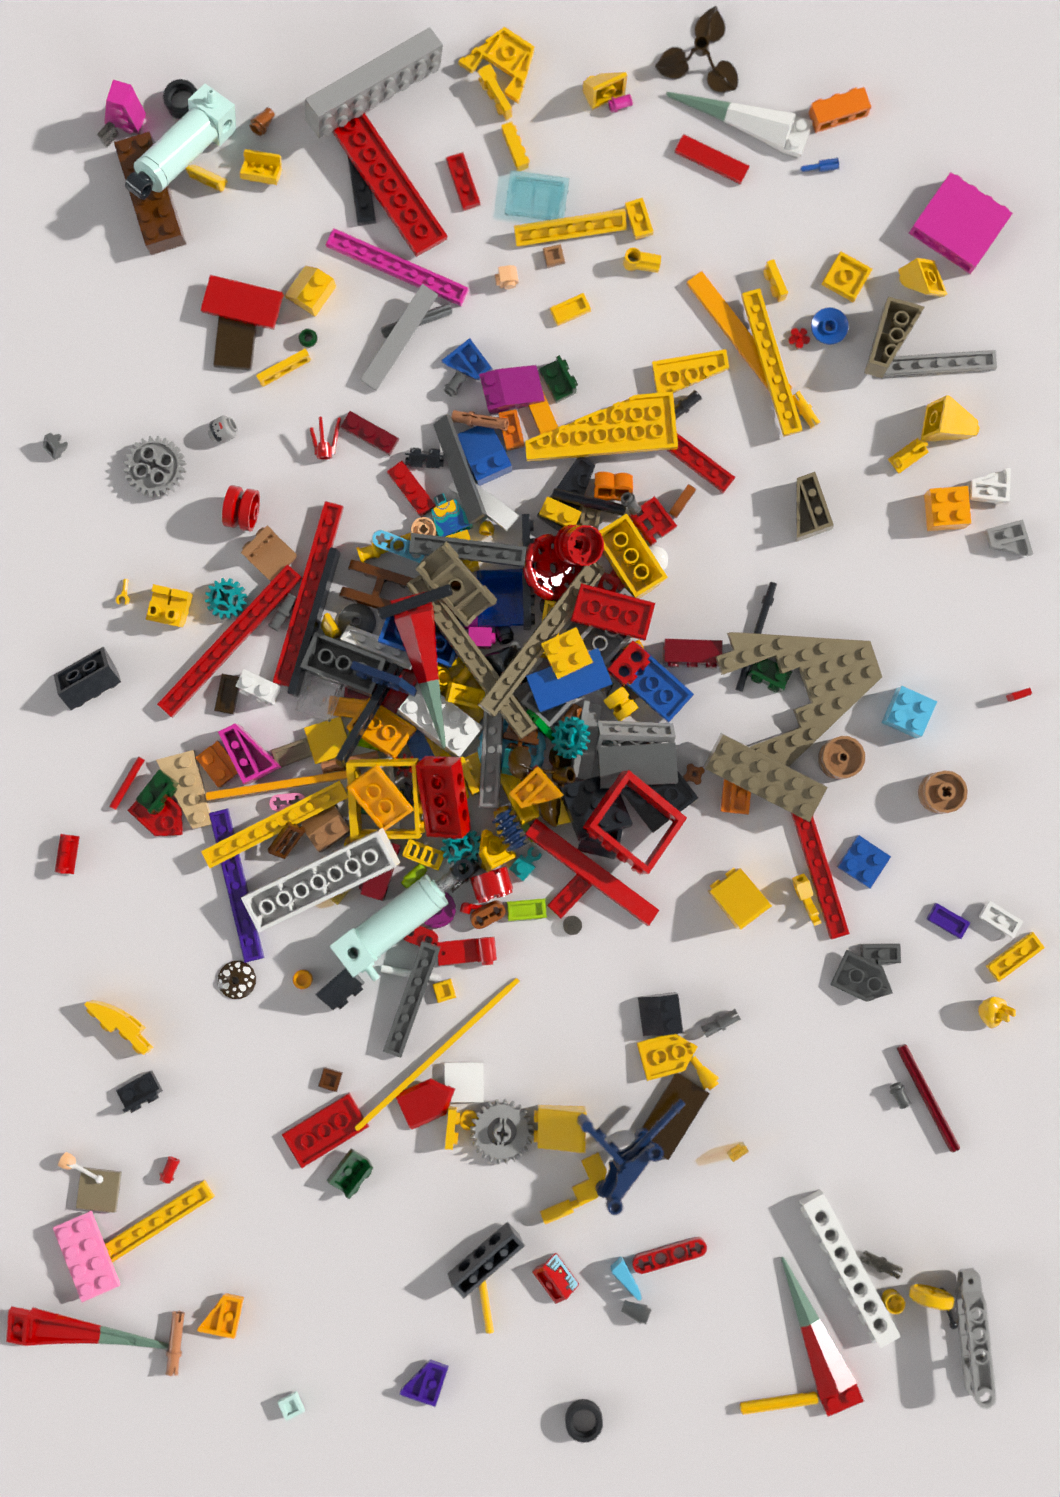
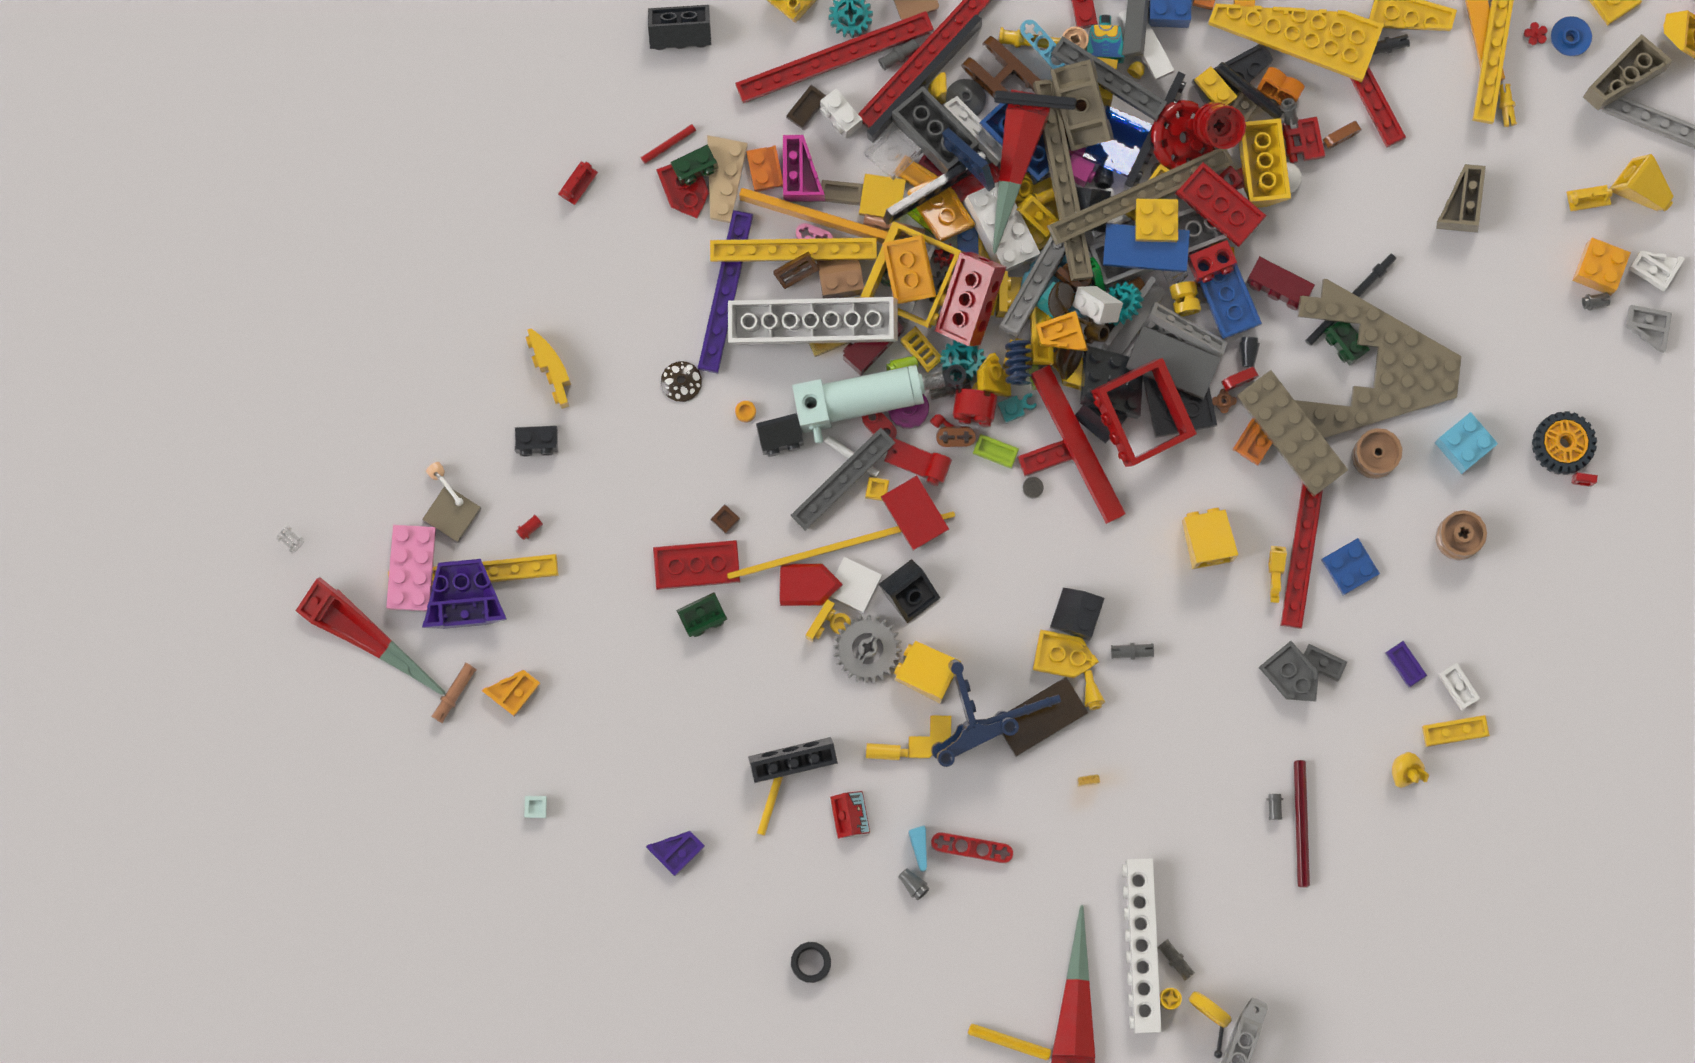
camera: 25 degrees right, 5 degrees down
none -> dark purple wedge [422,559,507,629]
none -> black slope [878,559,940,623]
none -> red tile [881,475,949,551]
none -> white brick [1073,286,1123,325]
none -> red beam [1221,367,1259,391]
none -> black cone [1239,337,1260,367]
none -> wheel [1532,411,1597,475]
none -> dark grey pin [1582,292,1610,311]

